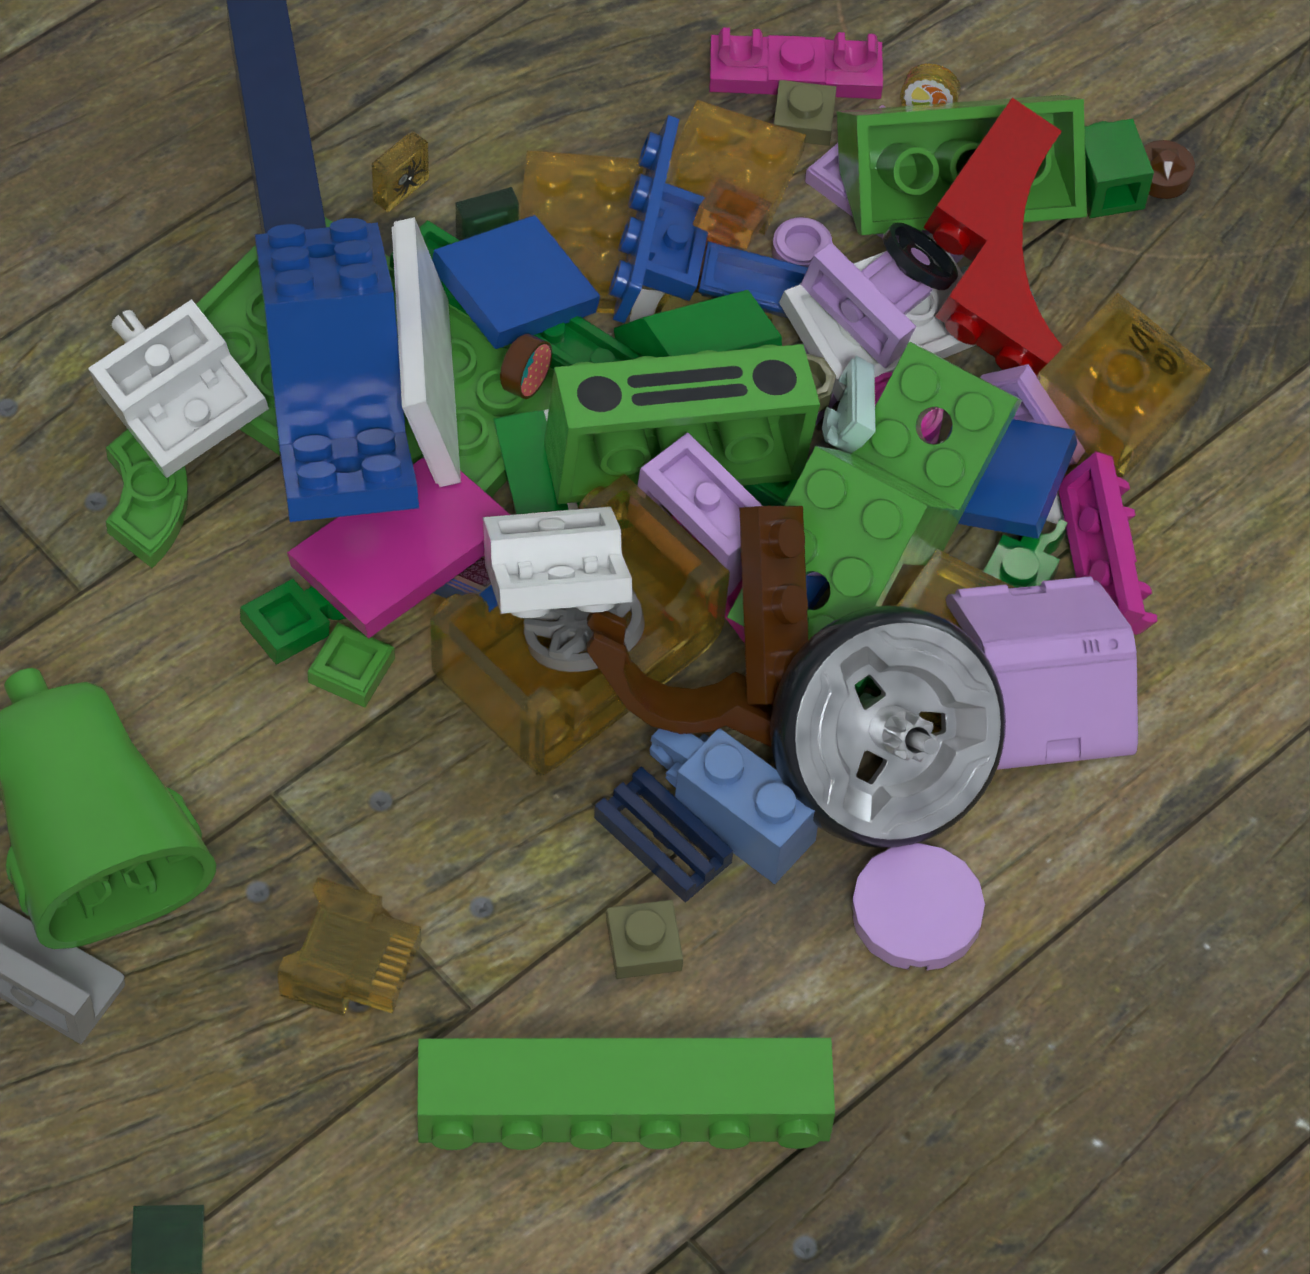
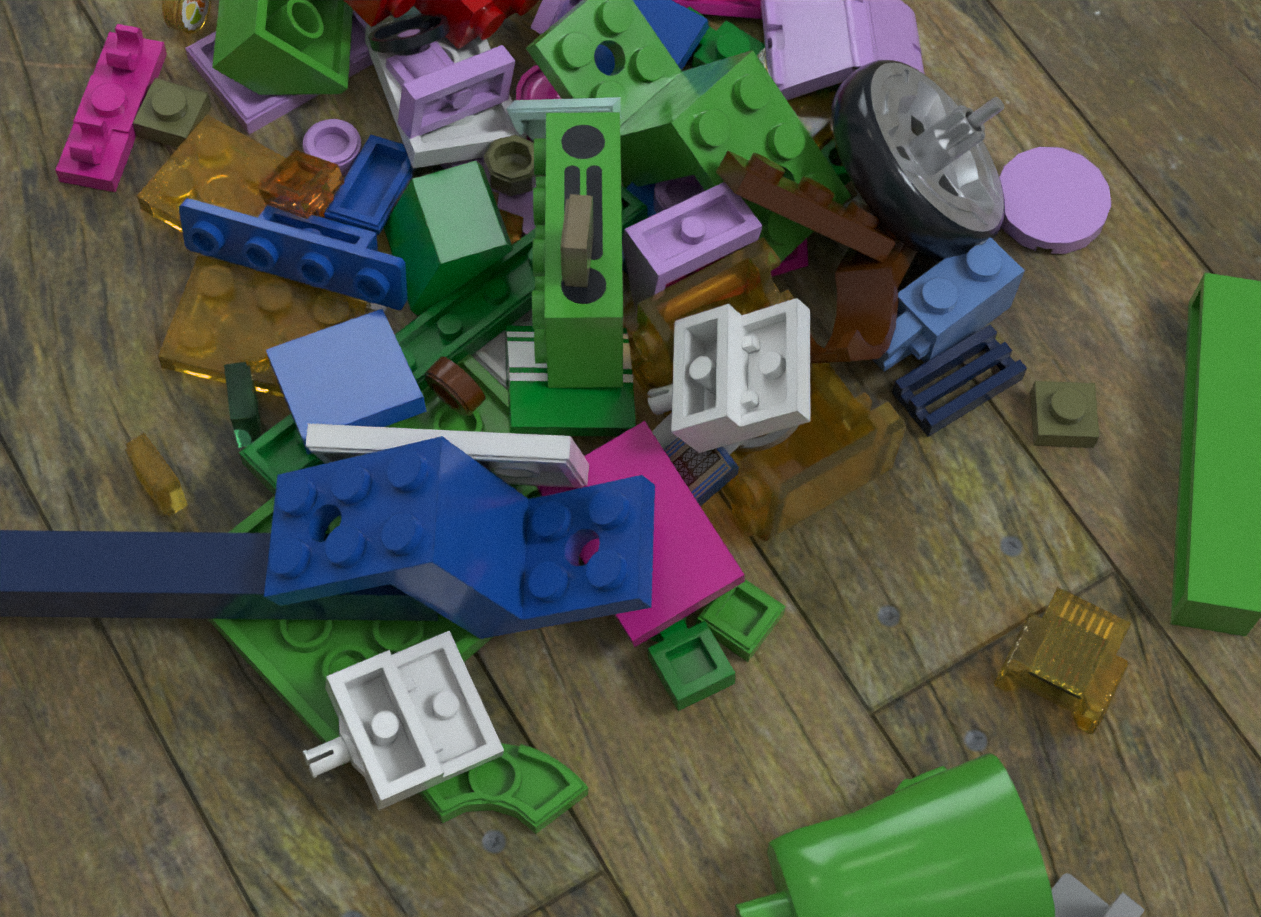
camera: 80 degrees left, 5 degrees up
none -> dark tan tile [560,194,594,287]

